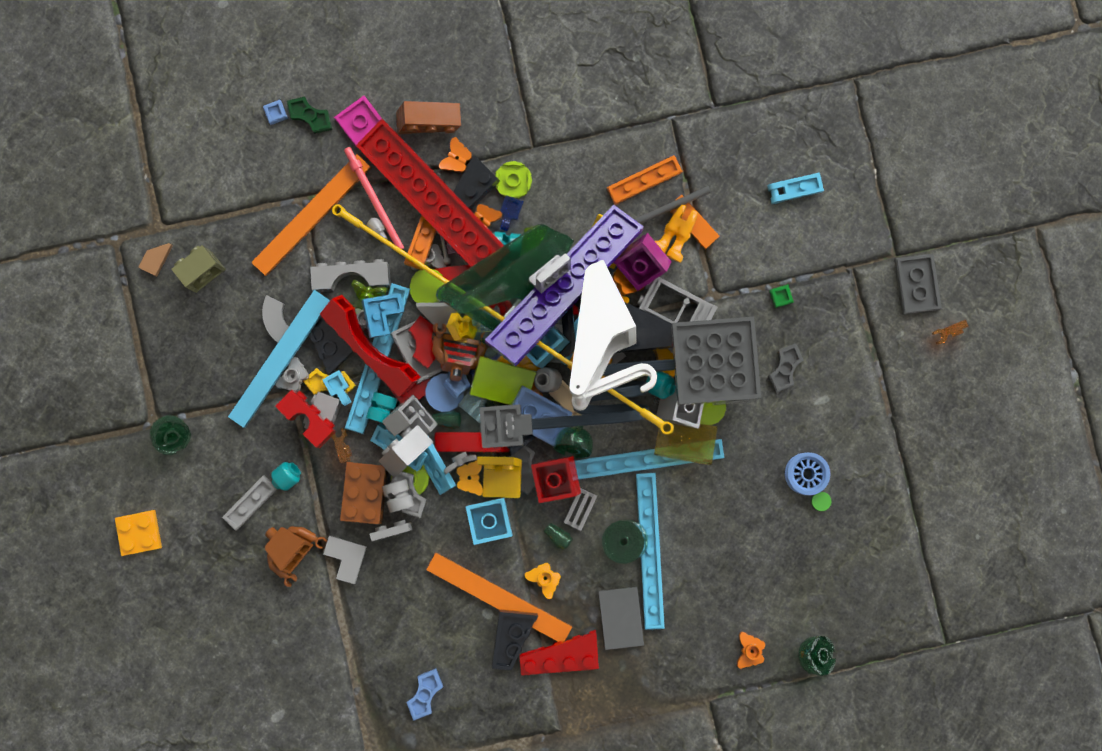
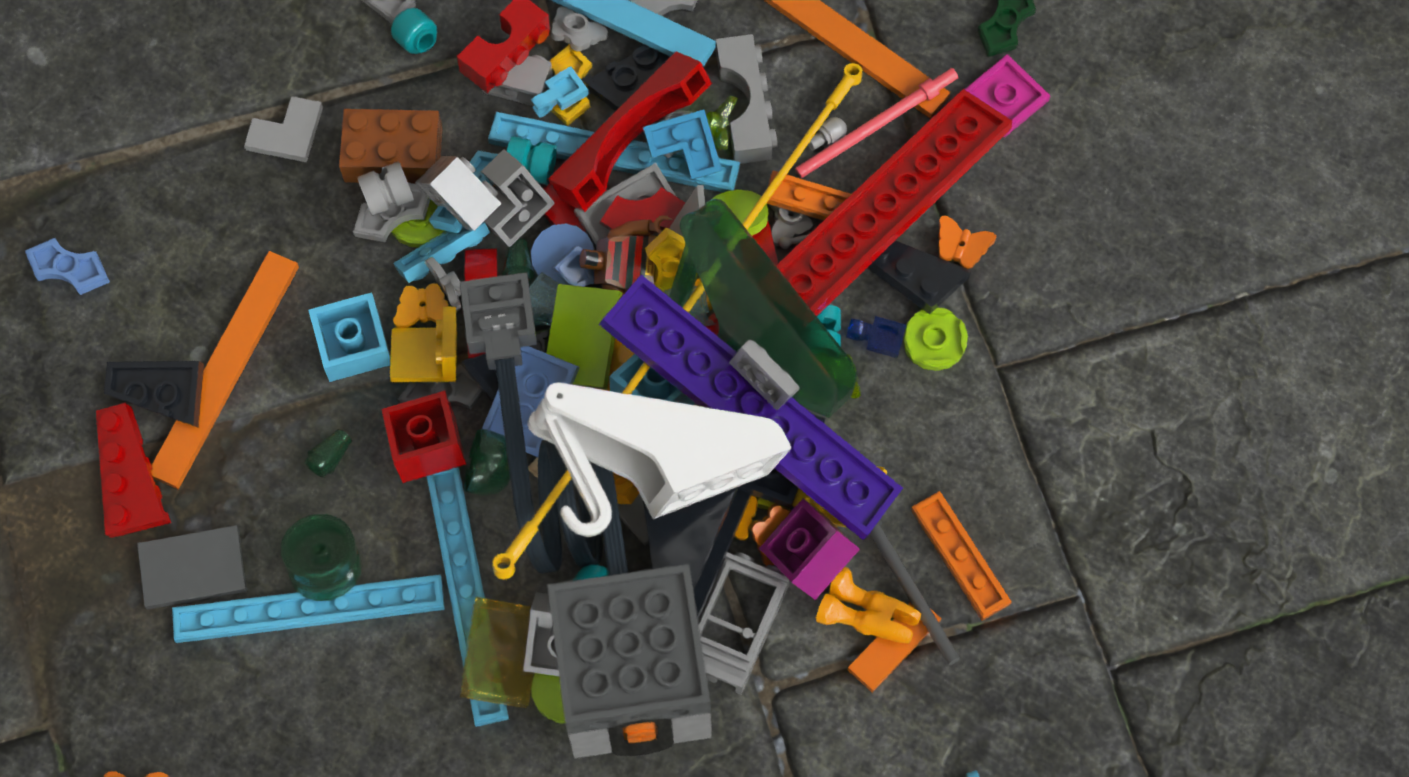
camera: 90 degrees right, 15 degrees down
dark orange torso [265,526,327,587] -> none
clear orange plate [332,428,352,463] -> none
light grey plate [370,520,412,541] -> none
wedge [396,101,461,134] -> none
orange animal [474,204,502,227] -> none
light orange animal [524,563,561,599] -> none
light grey tile [564,488,597,531] -> none

